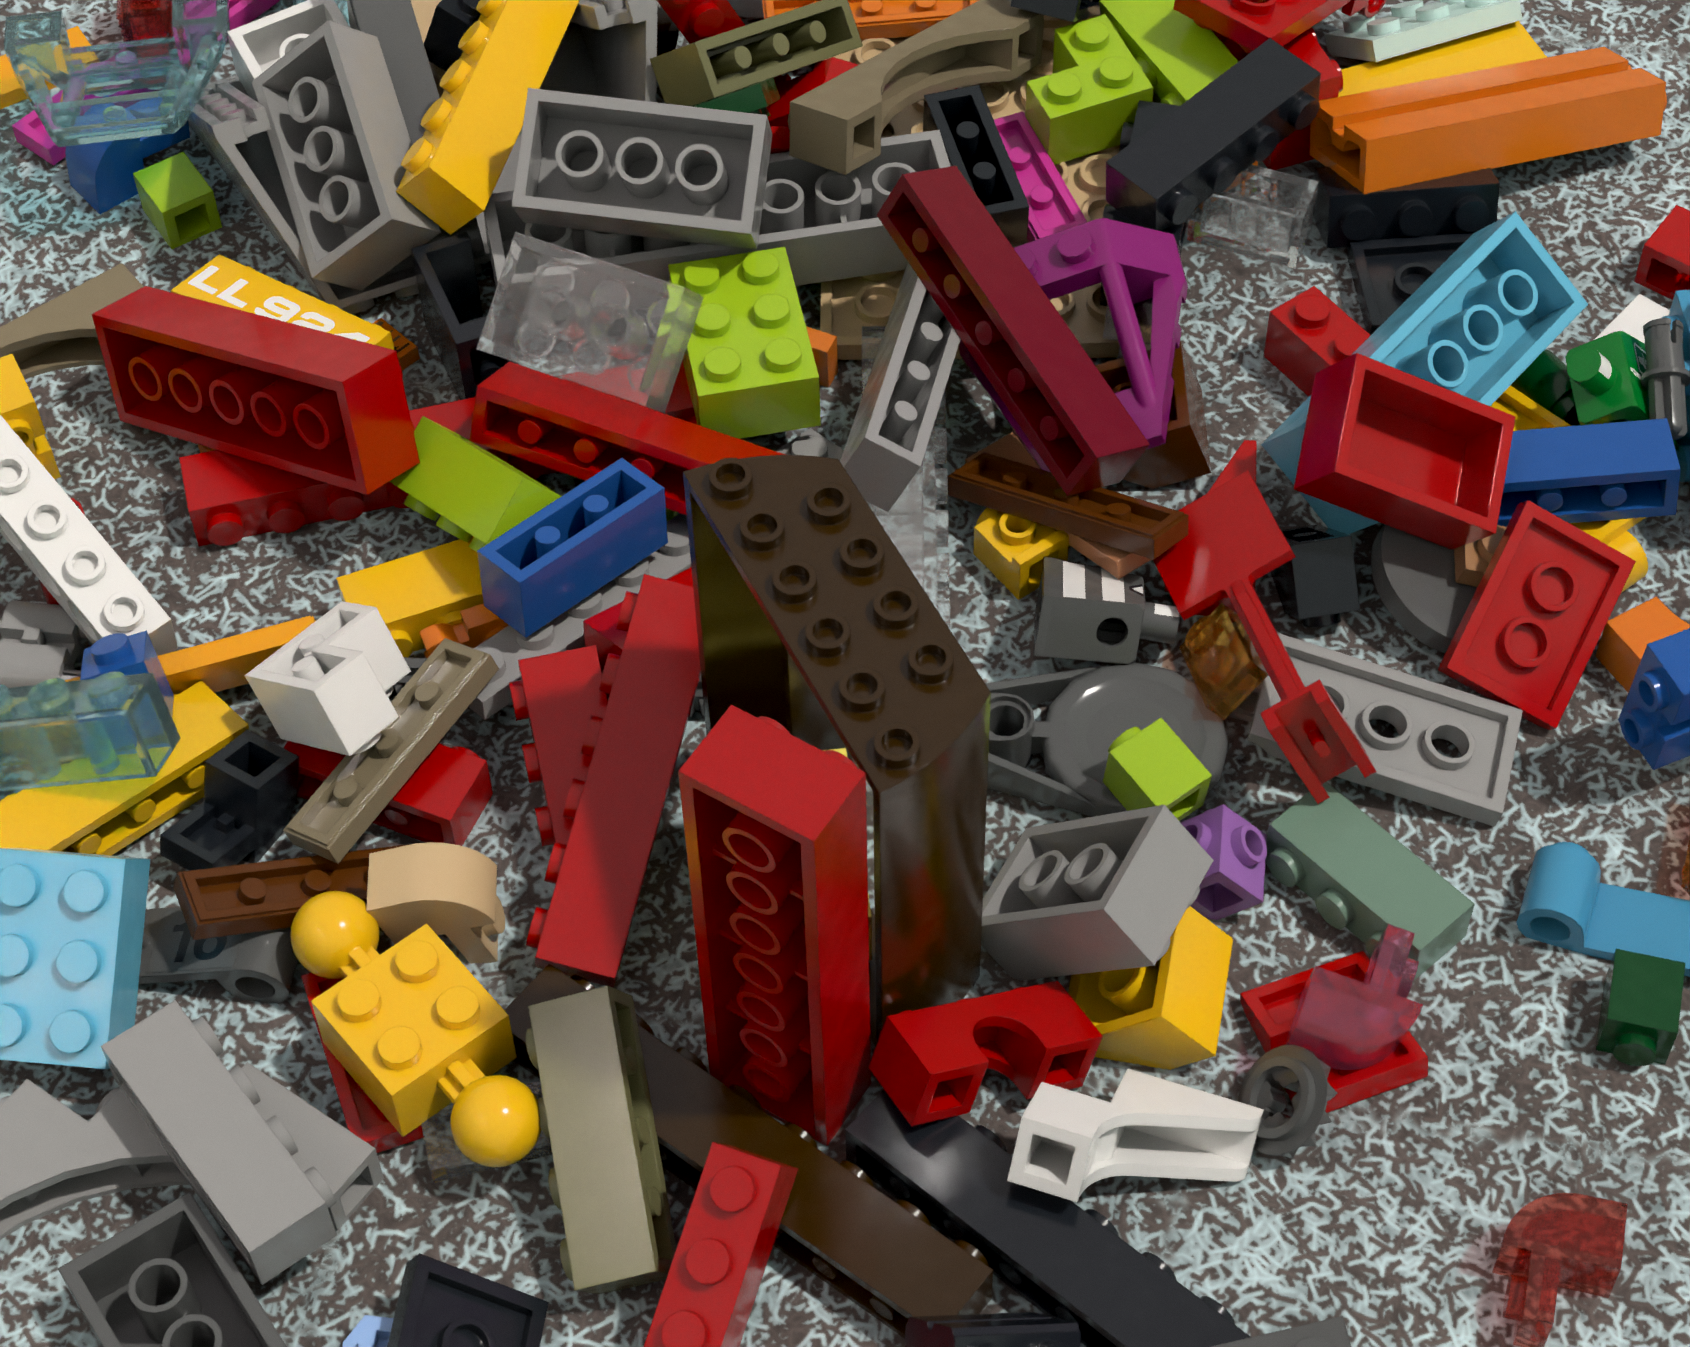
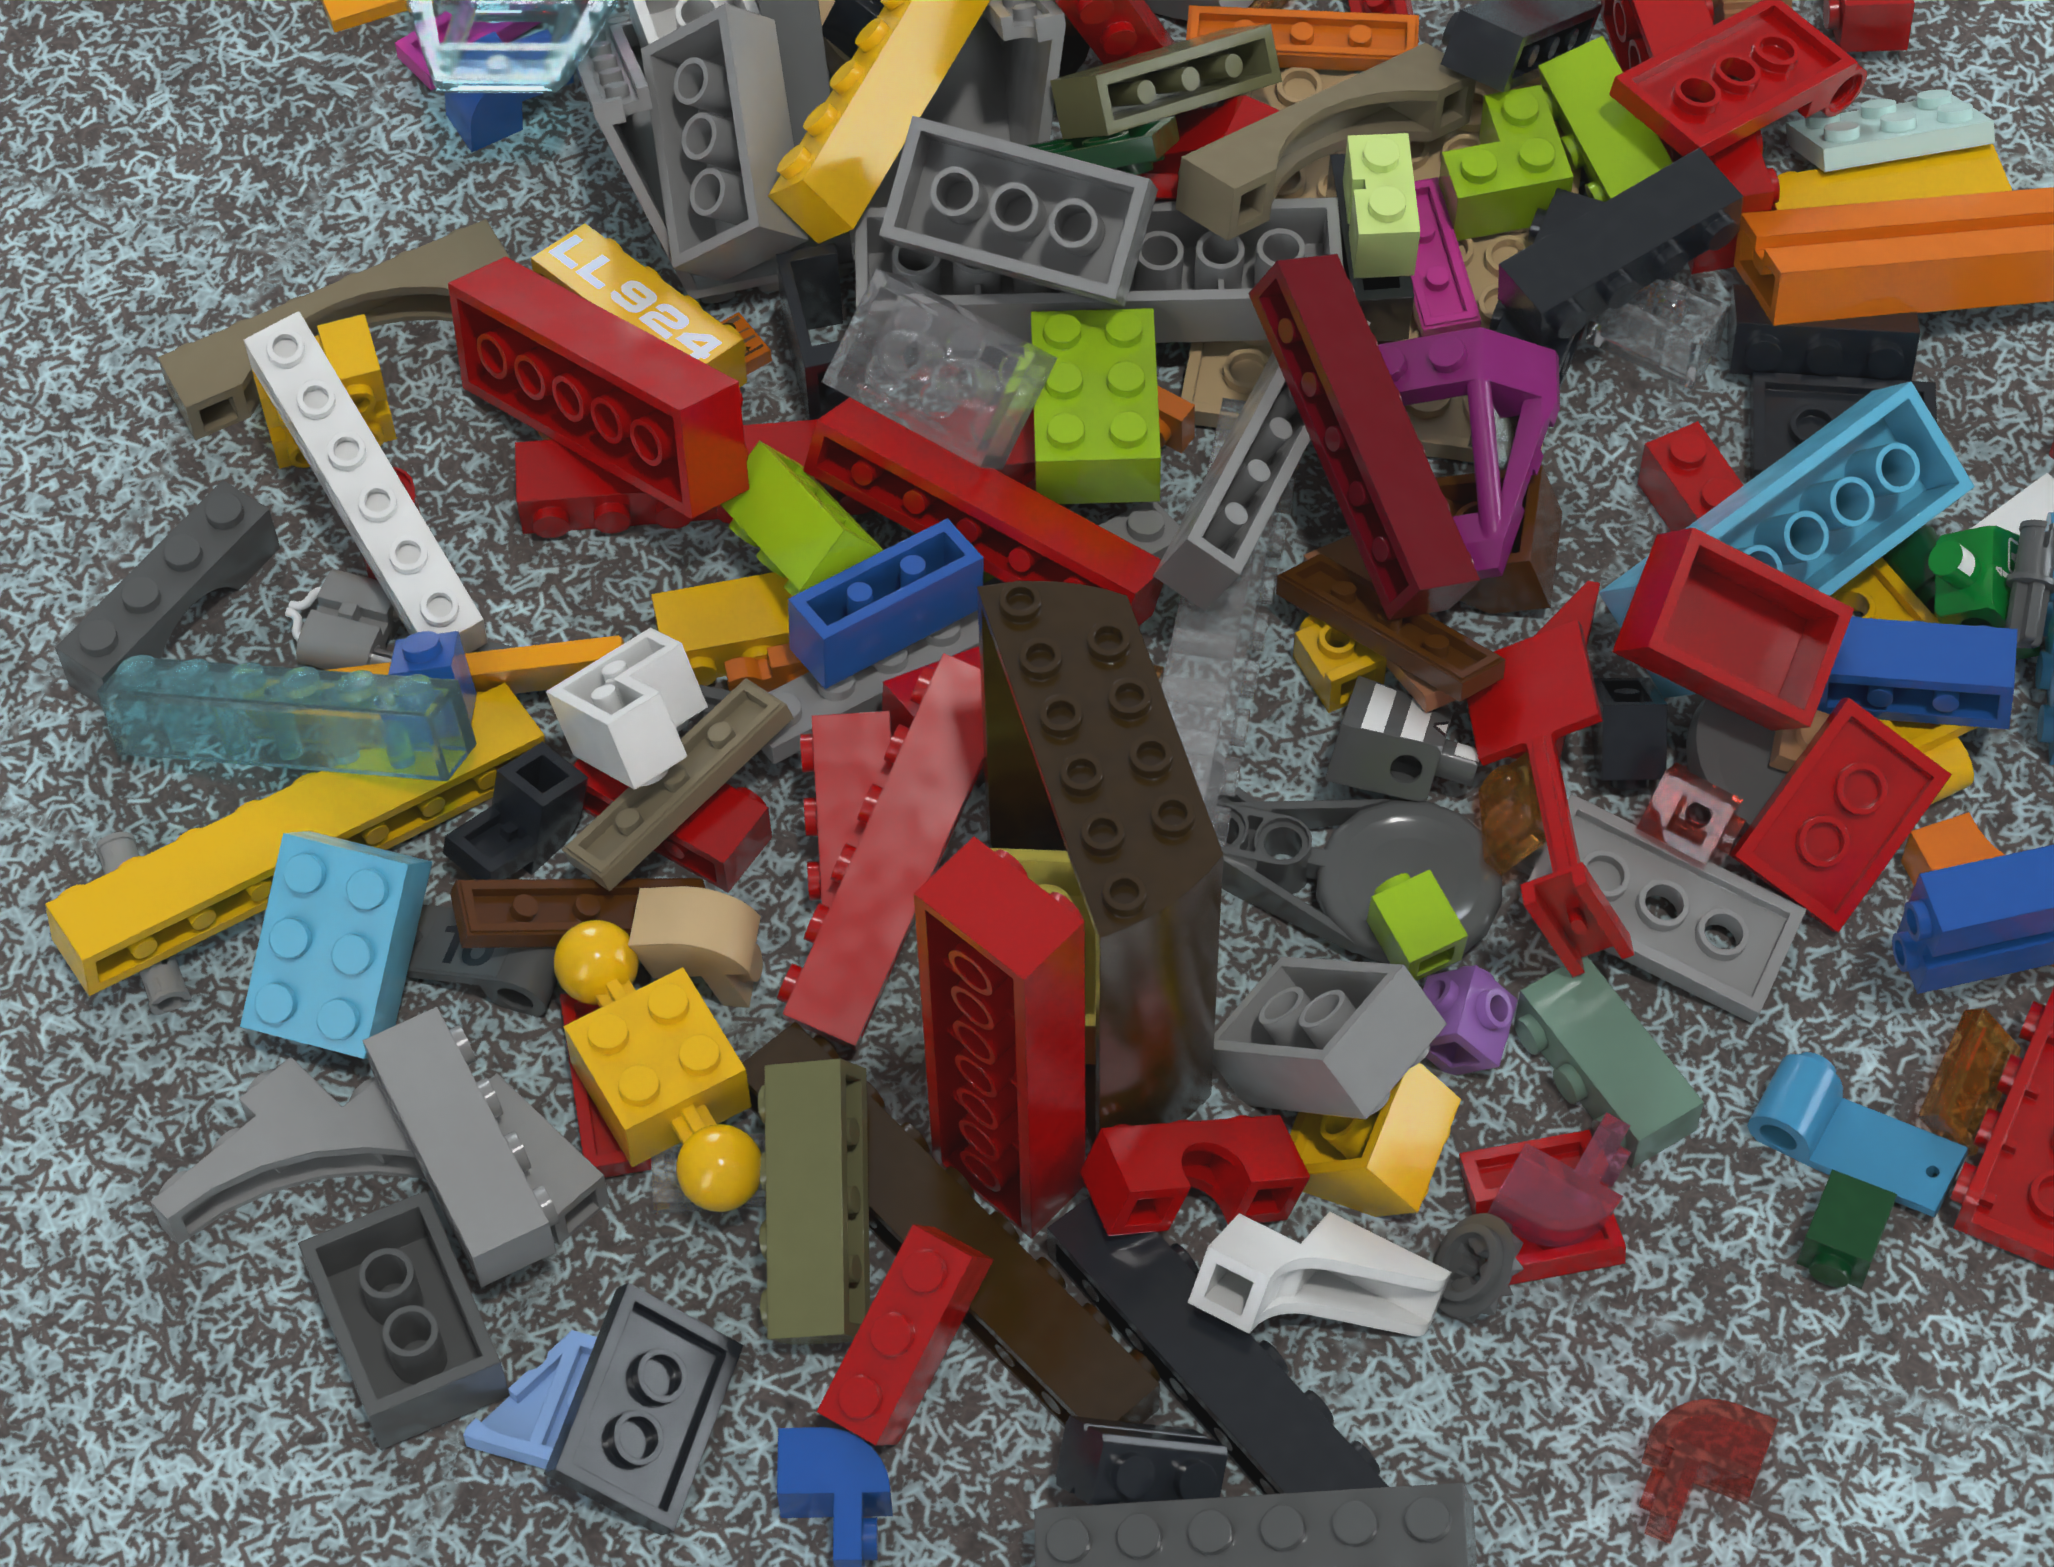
camera: 10 degrees right, 5 degrees up
lime brick [133,151,222,249] -> none
none -> yellowish green piece [1343,133,1420,278]
none -> clear red brick [1637,762,1747,865]

